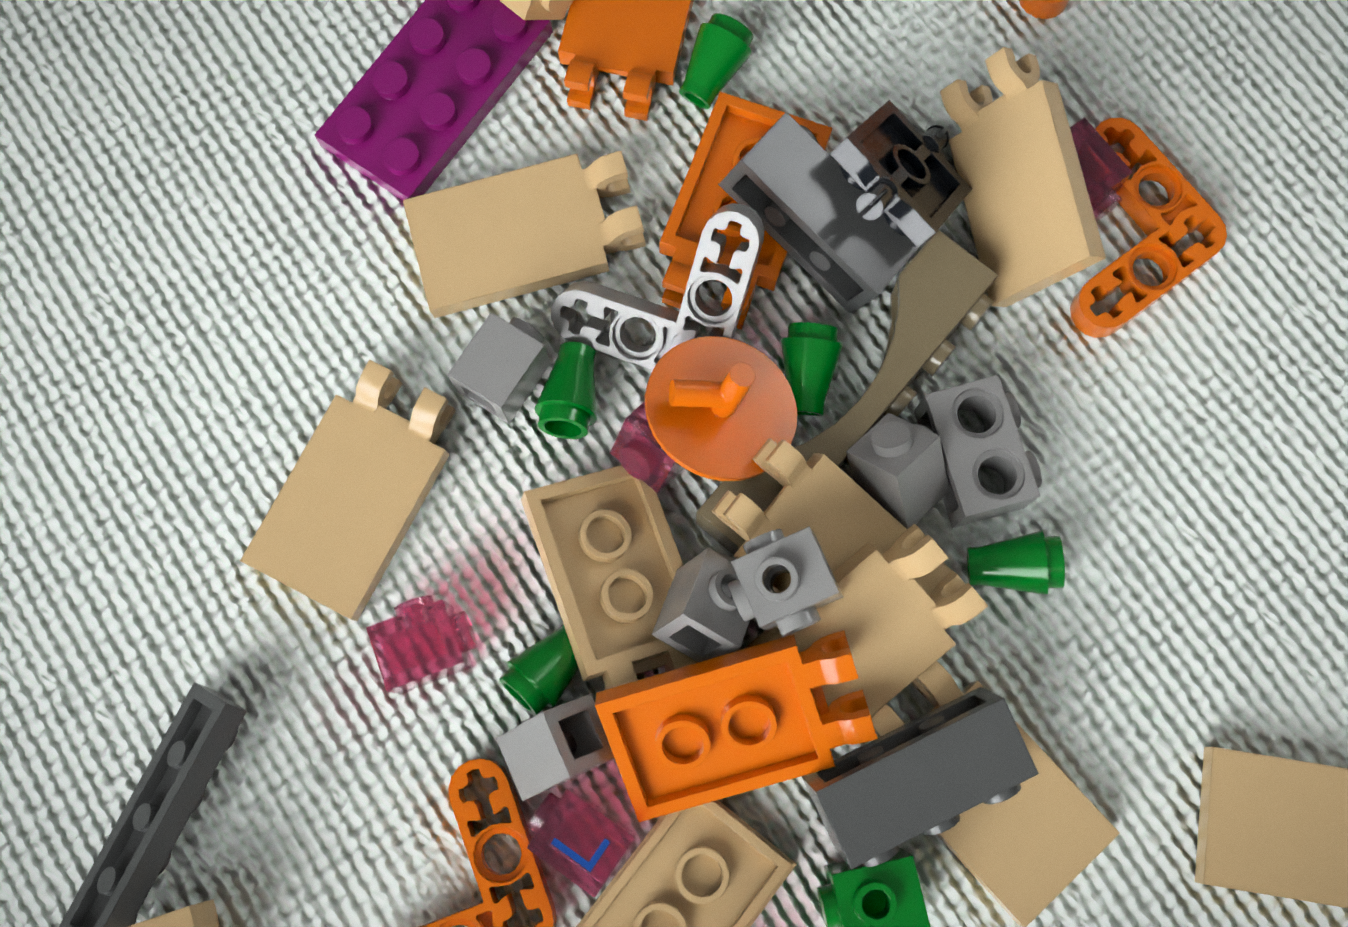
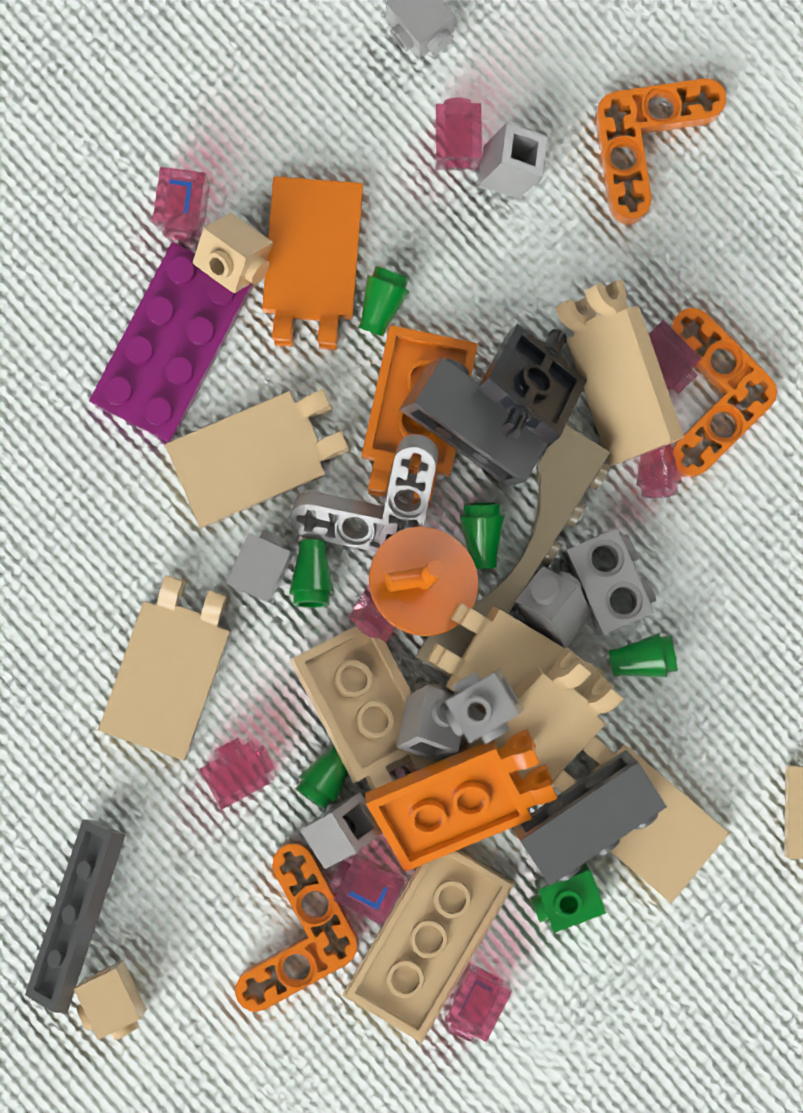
camera: 10 degrees left, 10 degrees up
none -> clear pink cone [636,444,682,498]

